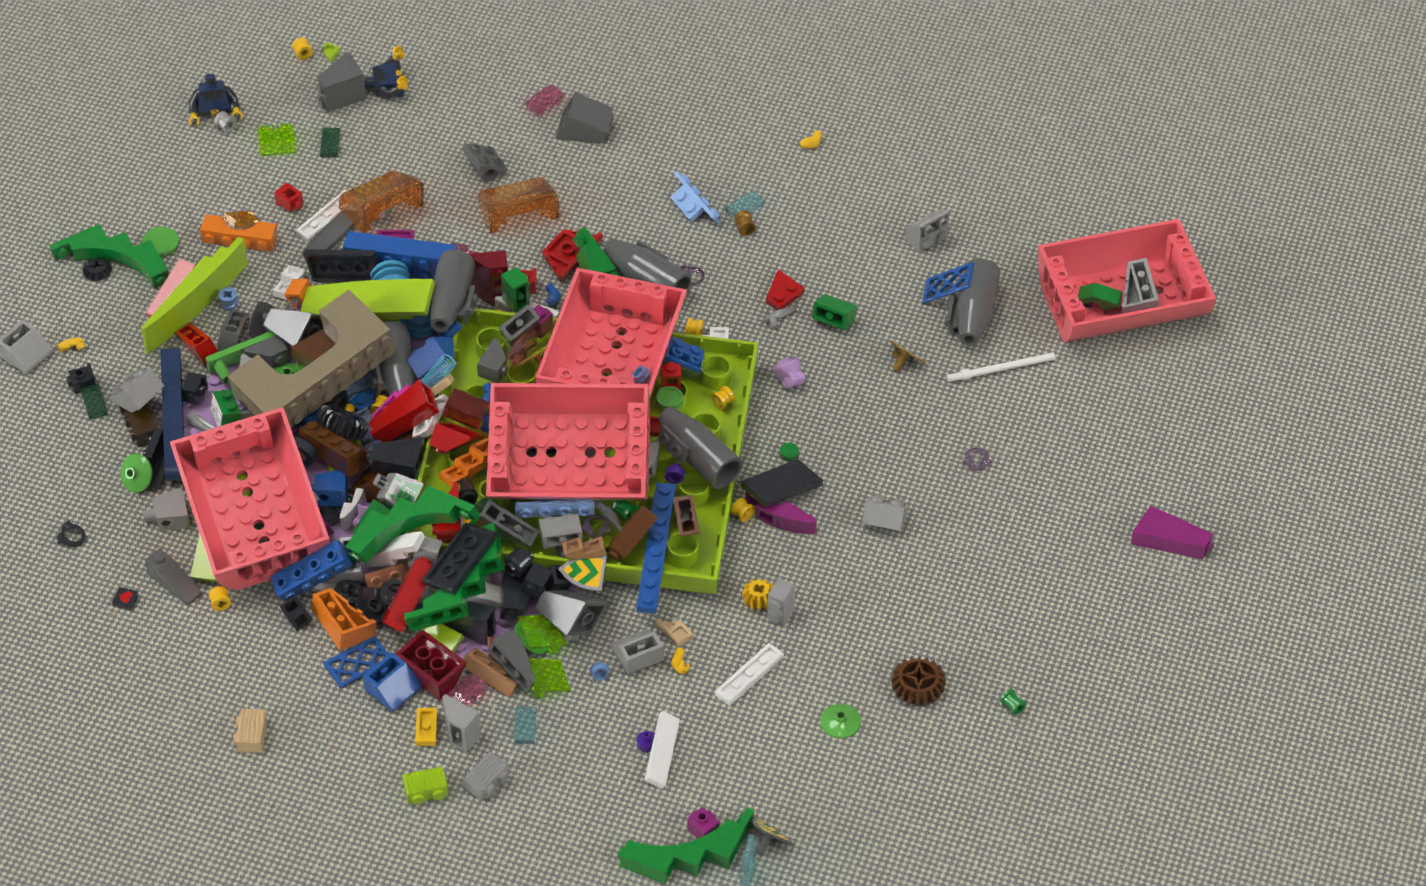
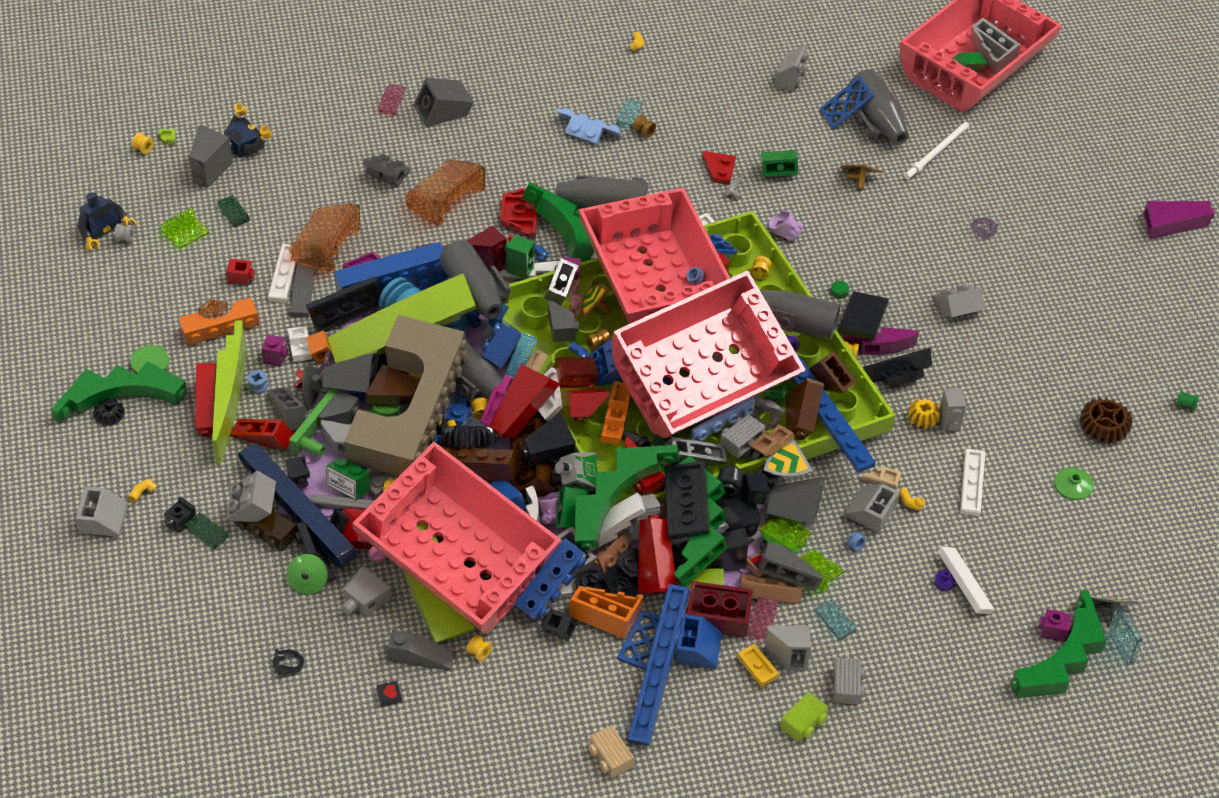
camera: 35 degrees left, 0 degrees up
none -> magenta brick [261,335,289,367]
none -> blue plate [628,584,690,746]
none -> black bracket [862,348,932,387]

